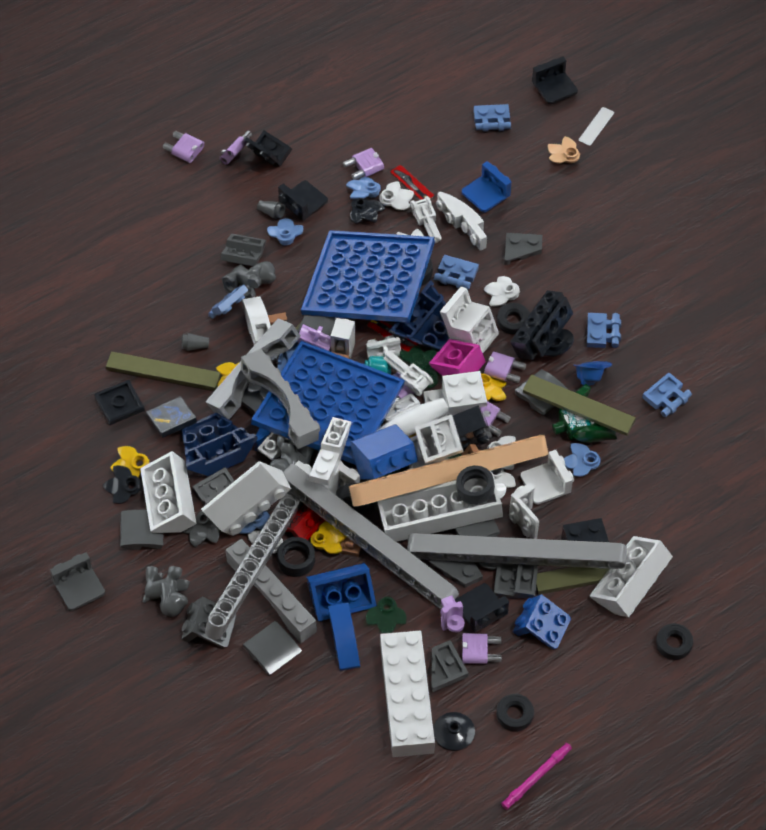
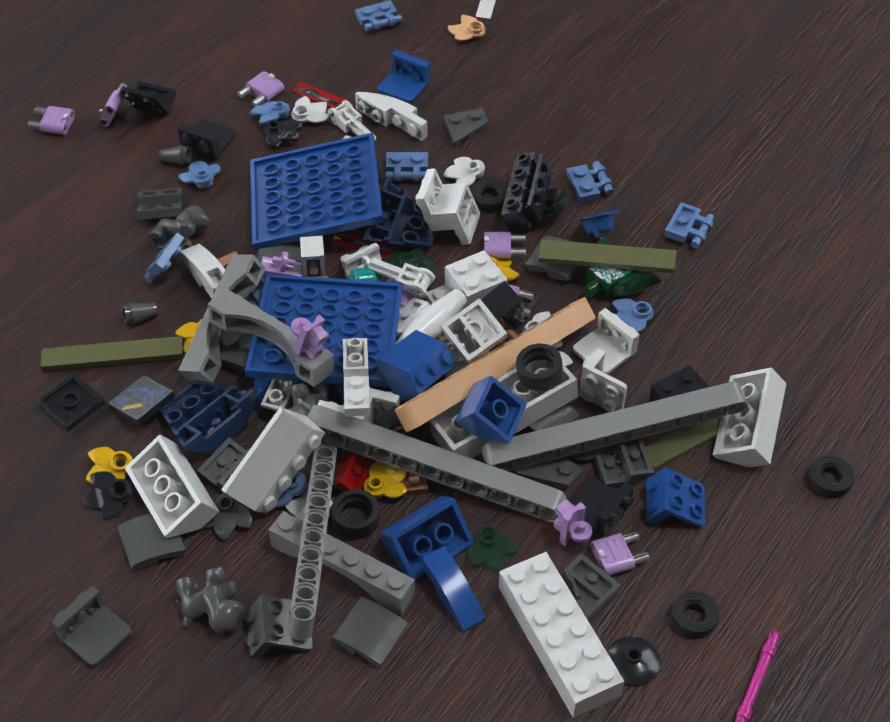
camera: 20 degrees left, 5 degrees down
dark pink slope [429,339,486,376] -> none
none -> lavender hips [290,315,329,360]
none -> blue slope [456,375,527,444]

